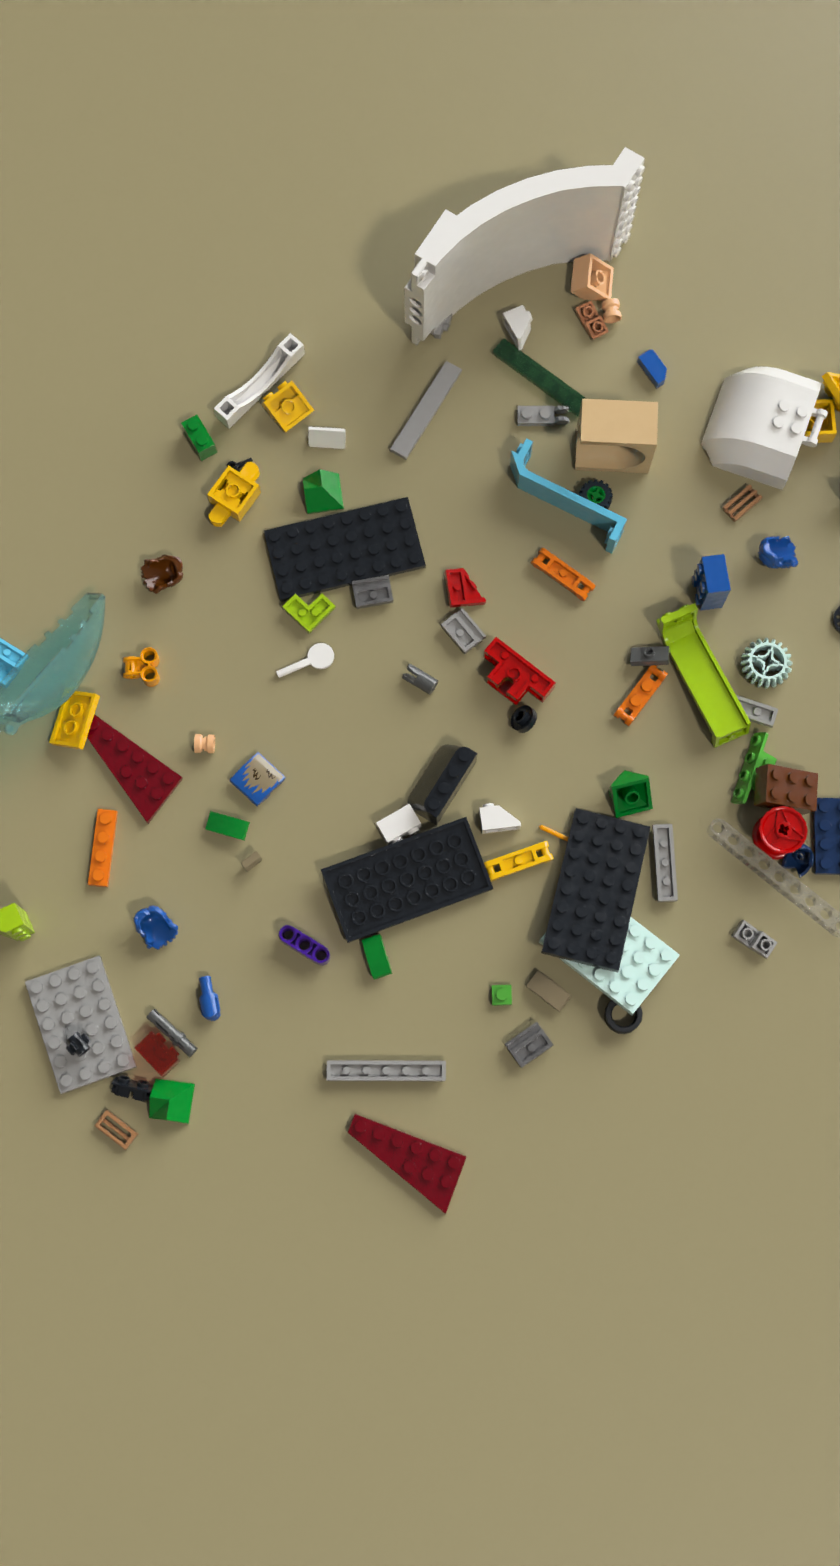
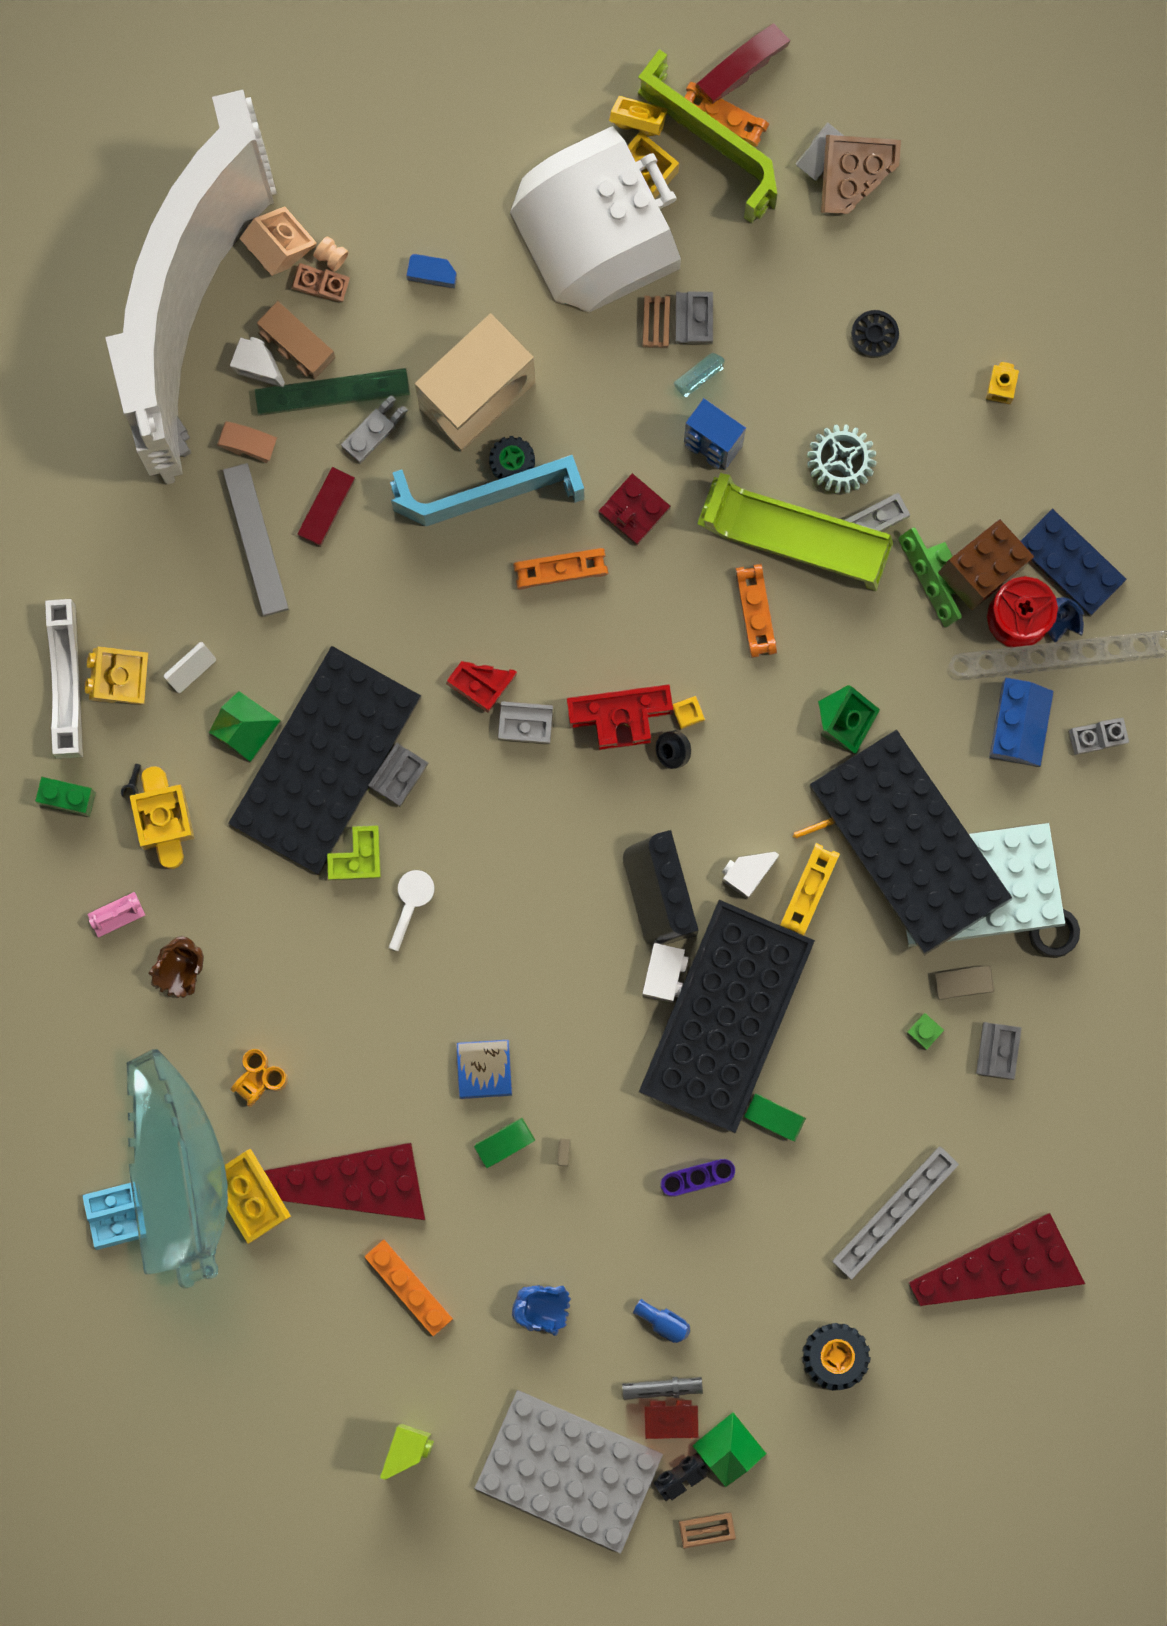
camera: 45 degrees left, 5 degrees up
black gear [66,1032,91,1057] -> none
light nougat wheel [194,734,215,754] -> none
dark grey hinge [402,664,439,695] -> none
dark grey plate [630,646,670,666] -> none
light grey plate [652,824,678,902] -> none
blue hair [758,536,798,568] -> none
none -> bright pink hinge [88,892,146,938]
none -> nougat slope [217,421,277,463]
none -> medium nougat brick [257,301,335,380]
none -> dark red tile [297,467,356,547]
none -> dark red hinge [599,473,671,545]
none -> yellow tile [673,696,705,730]
none -> clear light blue slope [674,353,725,397]
none -> flat silver plate [676,291,713,344]
none -> black wheel [802,1323,871,1391]
none -> blue slope [989,678,1054,767]

